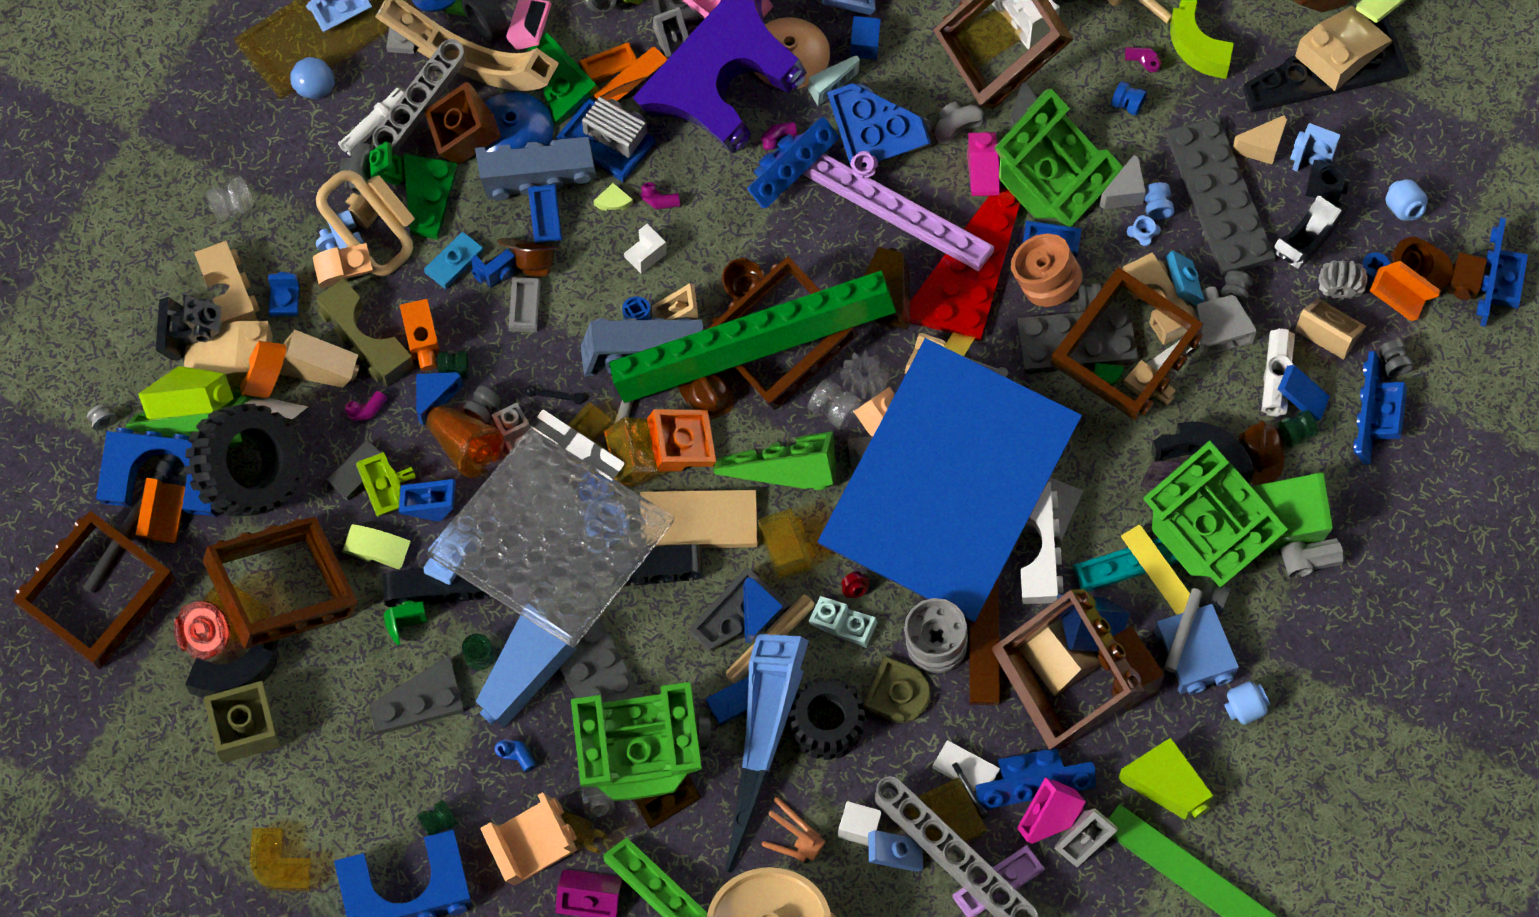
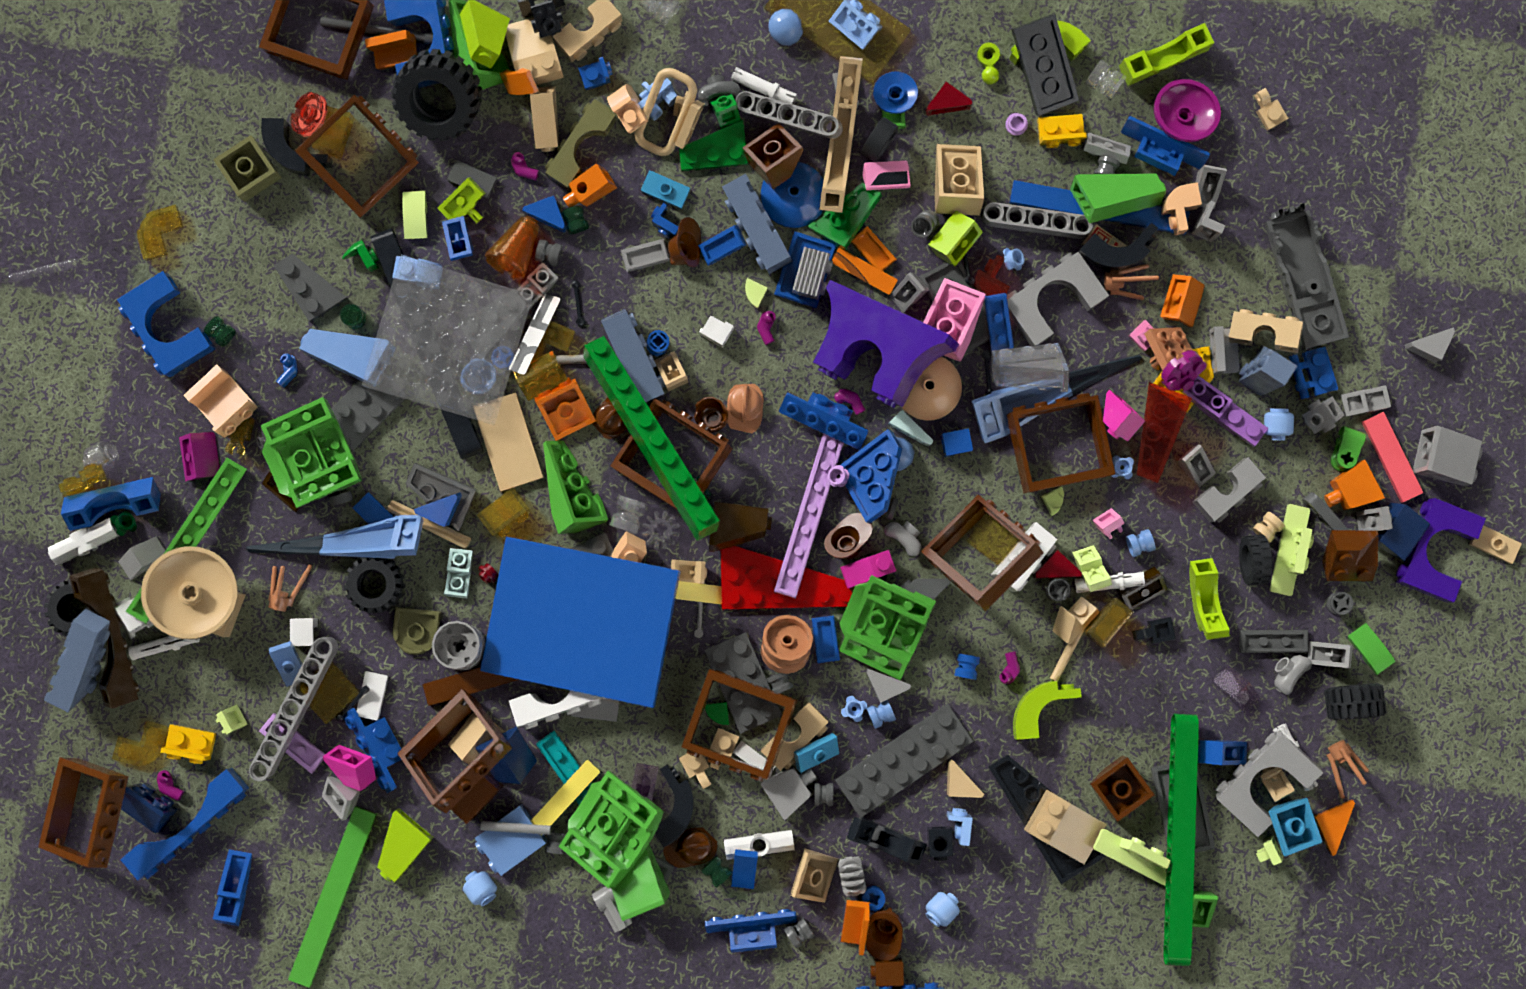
camera: 70 degrees right, 20 degrees up
white sticker [245,397,308,419] -> none
none -> tan plate [679,754,712,789]
none -> nougat piece [727,384,763,434]
none -> piece [824,513,873,559]

